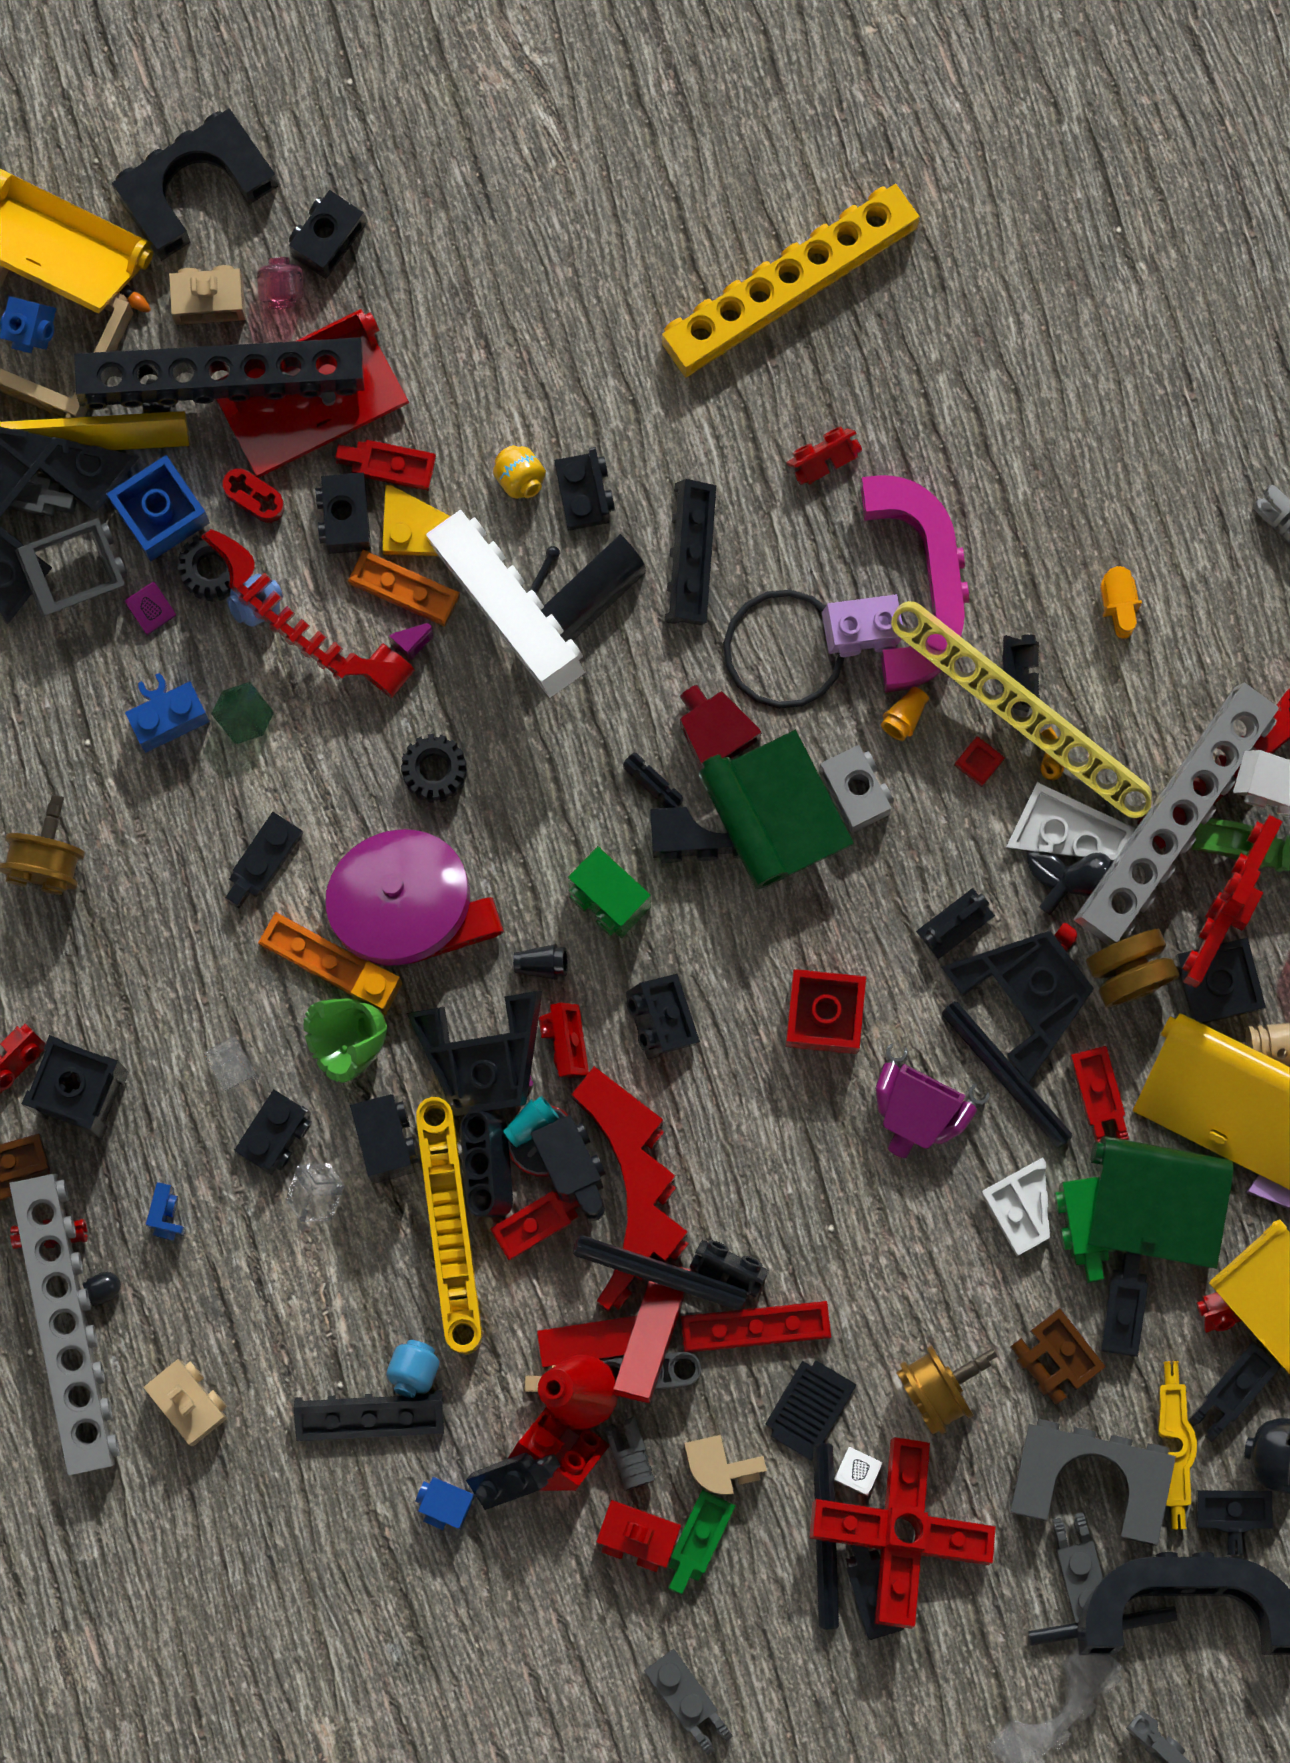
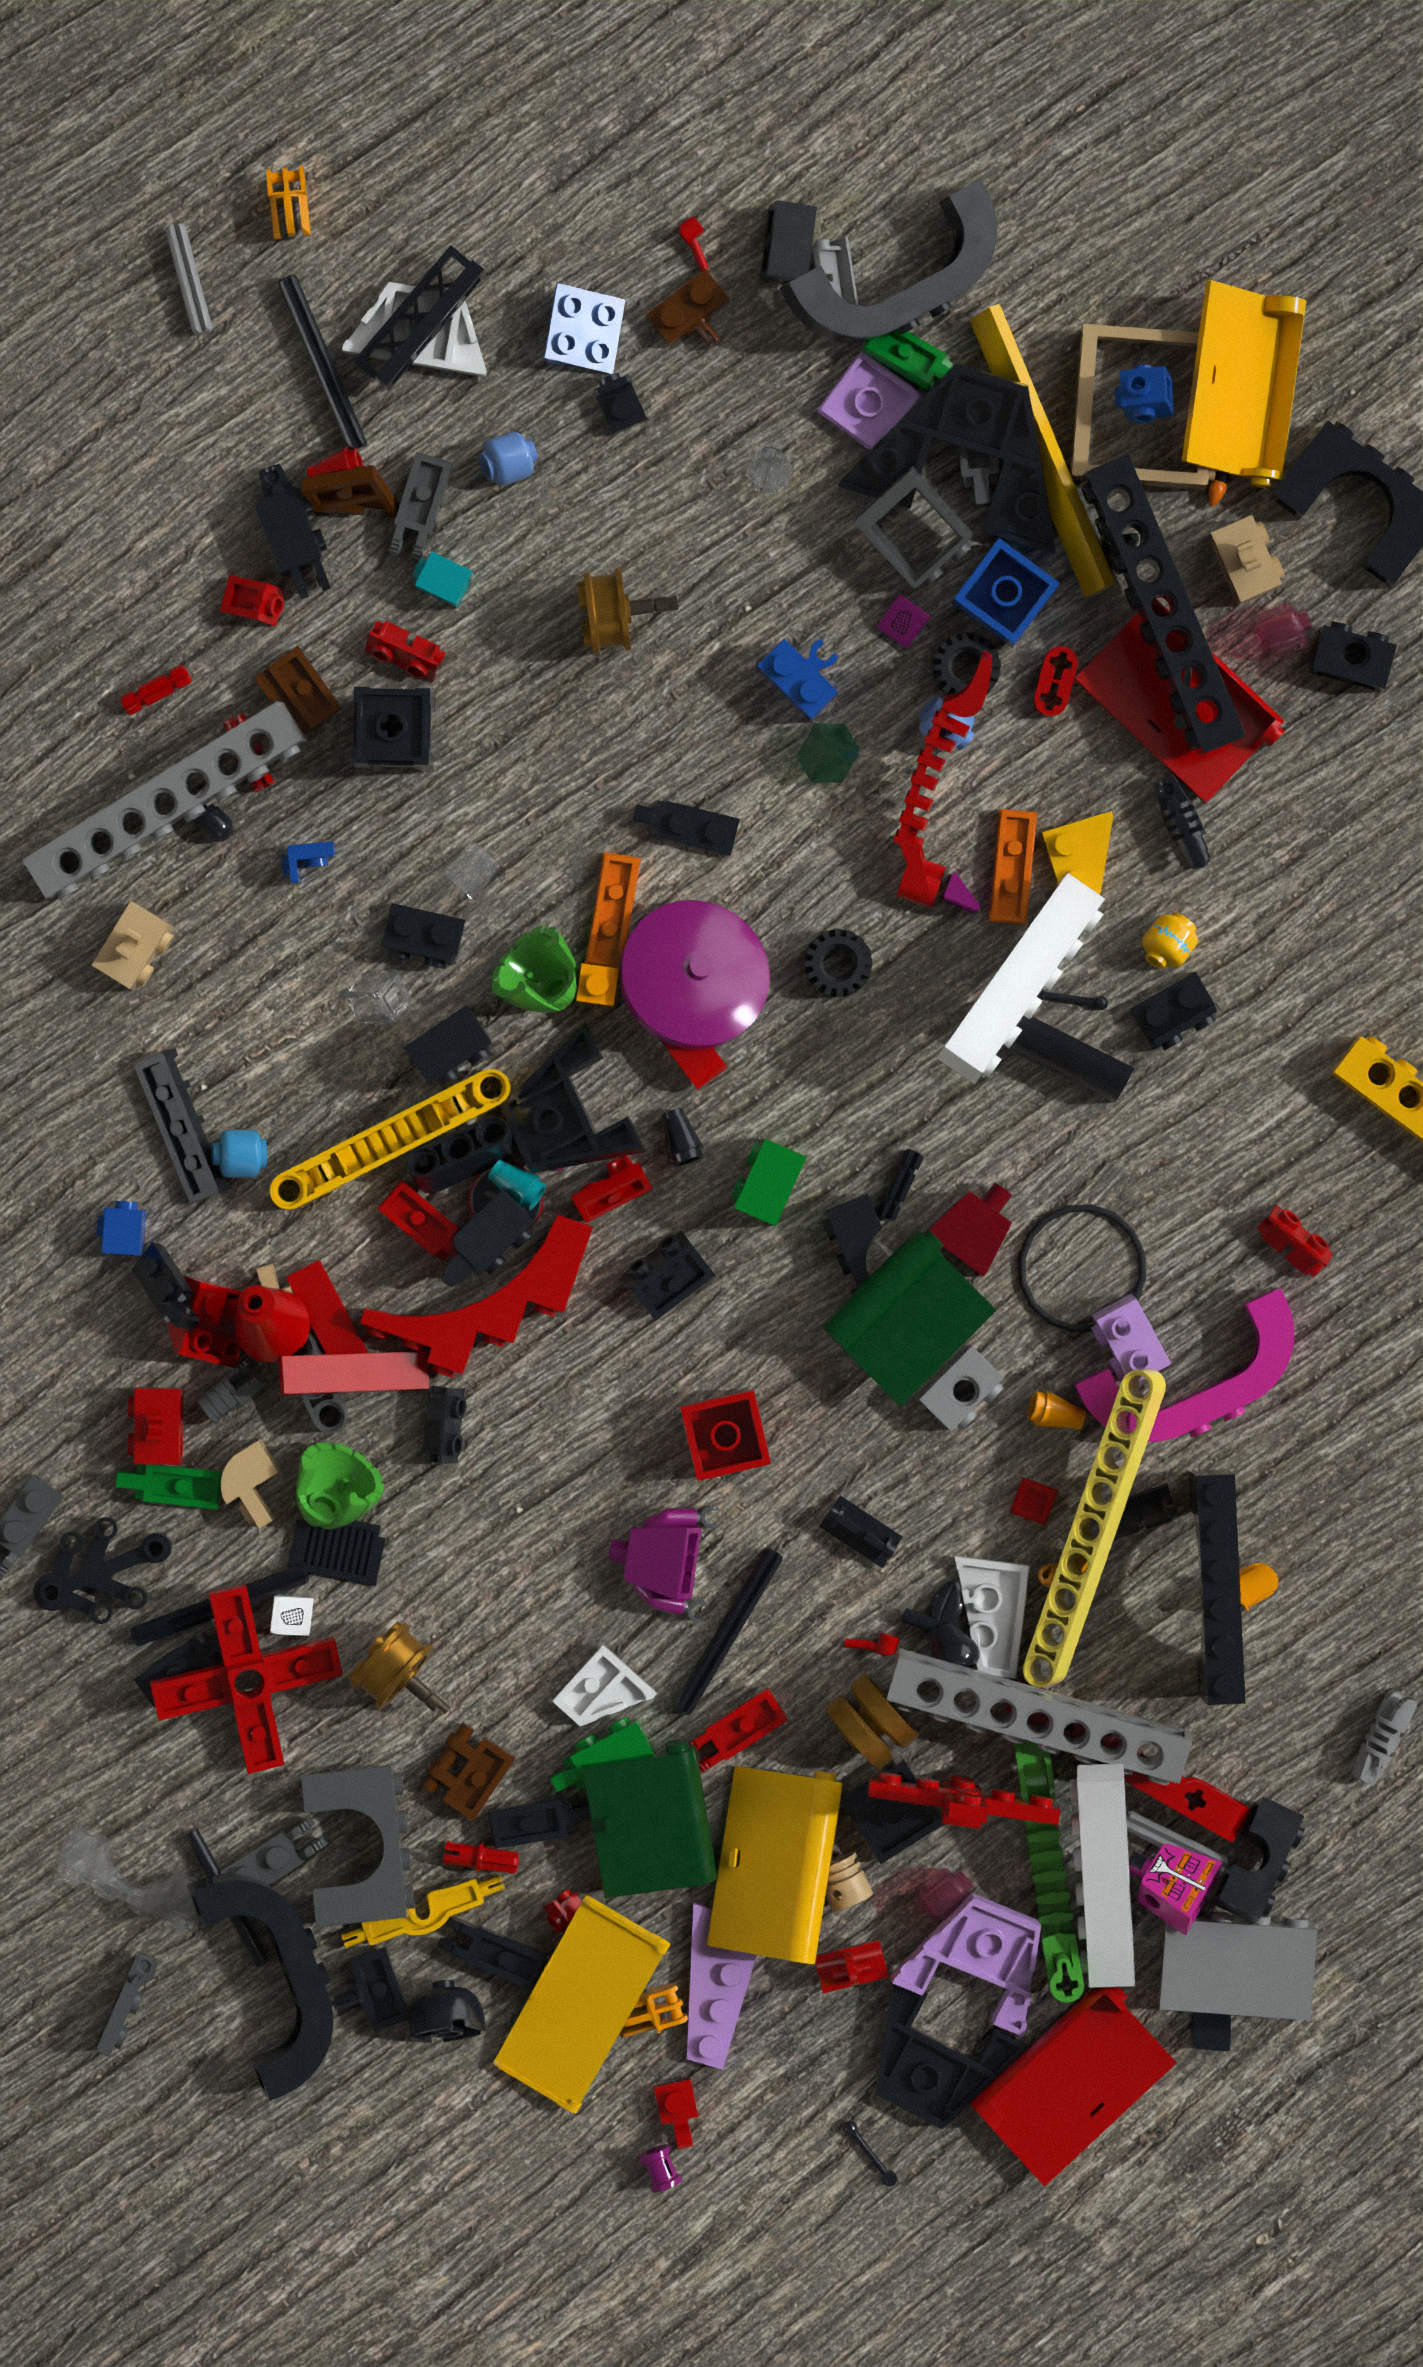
camera: 70 degrees right, 10 degrees up
black brick [315,472,371,554] -> none
red hinge [335,440,436,491] -> none
black axle [573,1235,747,1310] -> none
black hinge [665,479,717,625] -> none
red tile [681,1301,831,1353] -> none
black wing [941,930,1094,1083] -> none
none -> black plant [33,1516,173,1624]
none -> bright green hair [296,1442,384,1529]
none -> red axle [443,1840,520,1874]
none -> black hinge [1153,776,1211,869]
none -> black arch [1189,1469,1246,1705]

